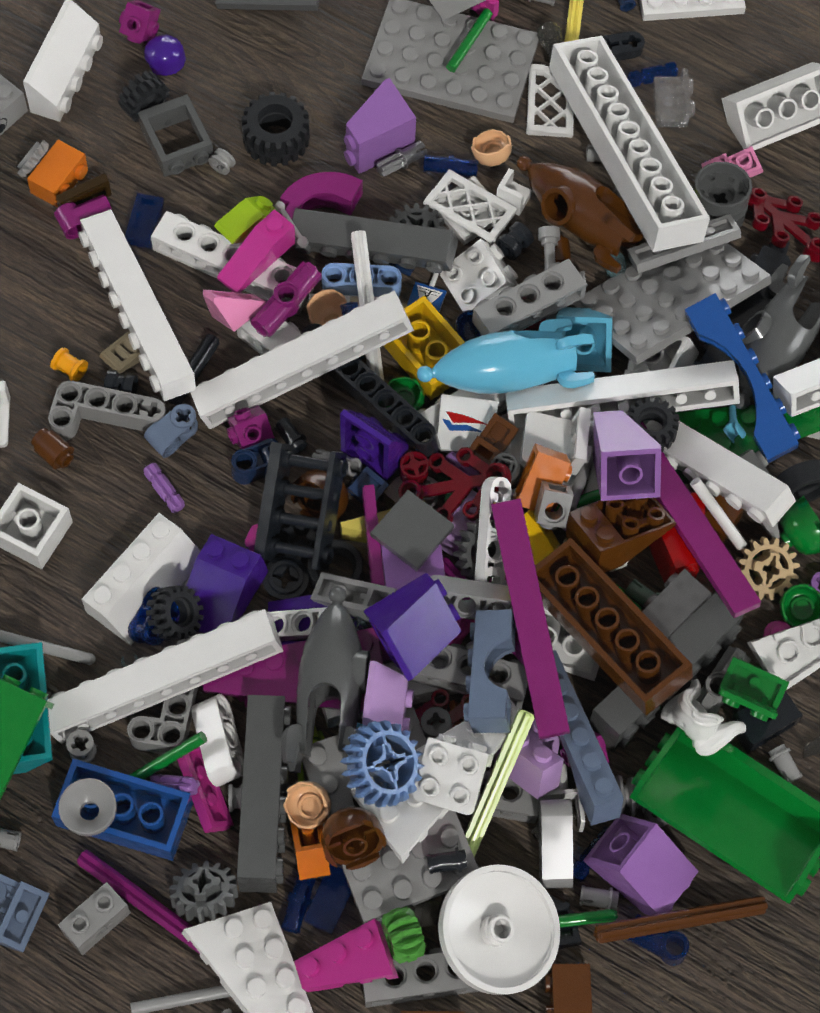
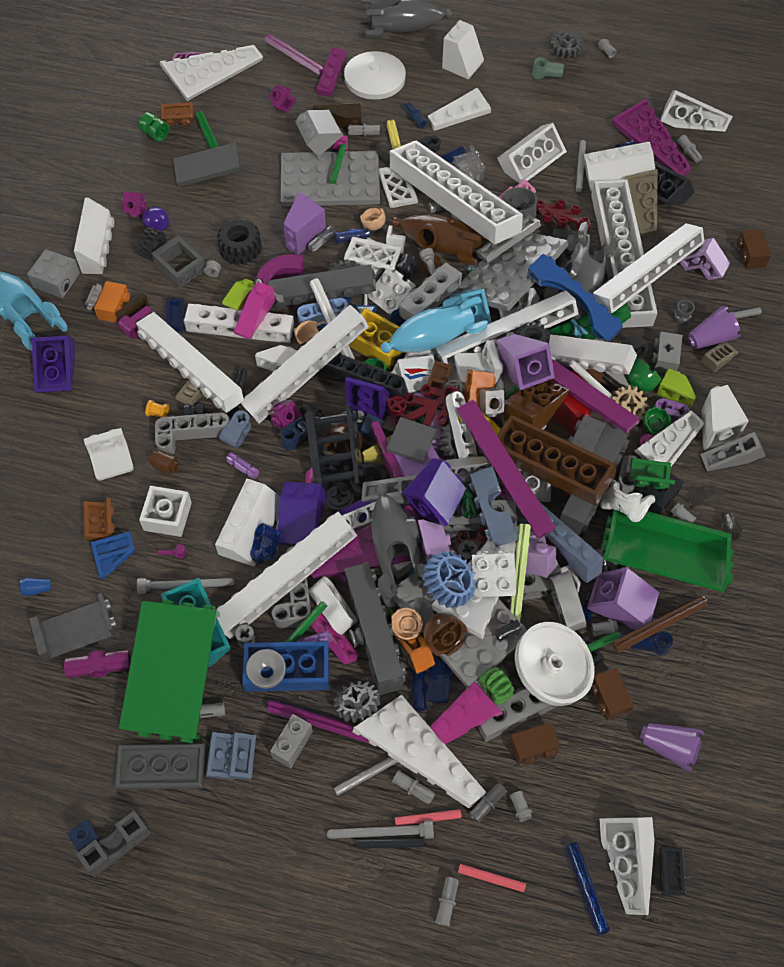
camera: 15 degrees left, 5 degrees down
black tyre [146,585,204,641] -> none
bright pink slope [203,290,266,332] -> none
magenta piece [251,261,322,338] -> none
none -> magenta hand [158,544,187,559]
none -> dark green pin [459,481,476,519]

